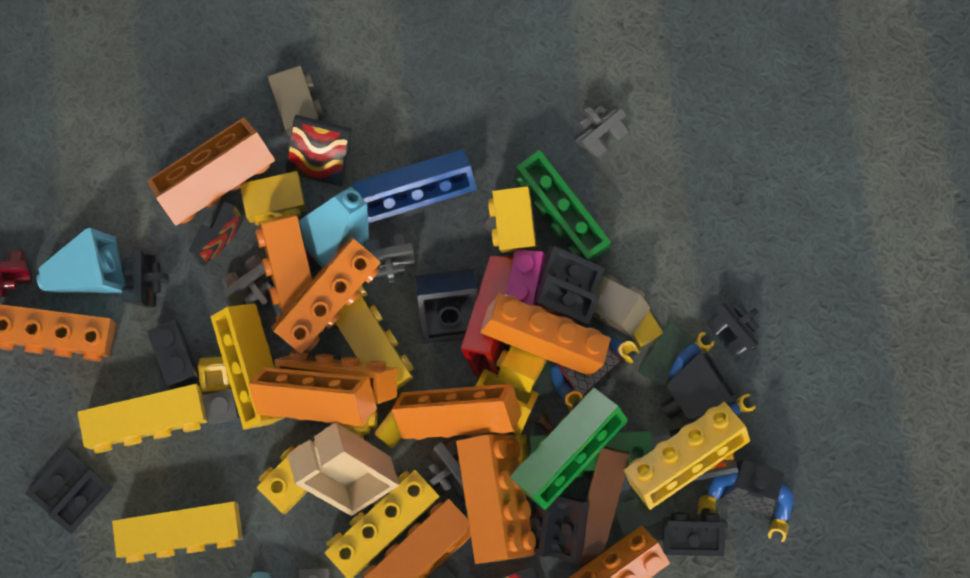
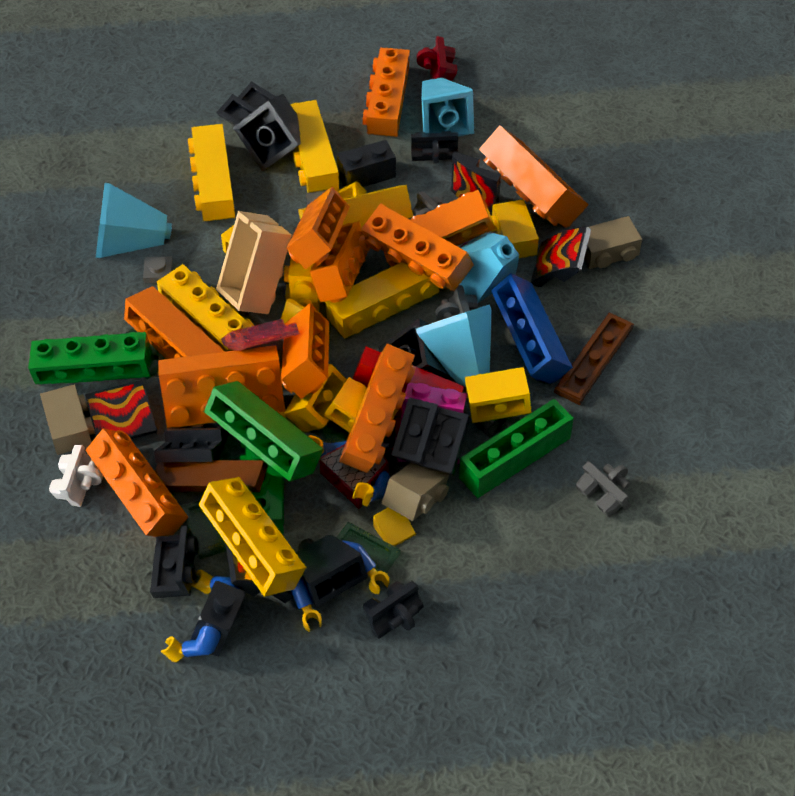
camera: 90 degrees right, 25 degrees down
none -> clear pink slope [221,319,300,351]
none -> black slope [233,94,301,171]
none -> medium azure slope [416,304,492,387]
none -> reddish brown tile [554,312,634,405]

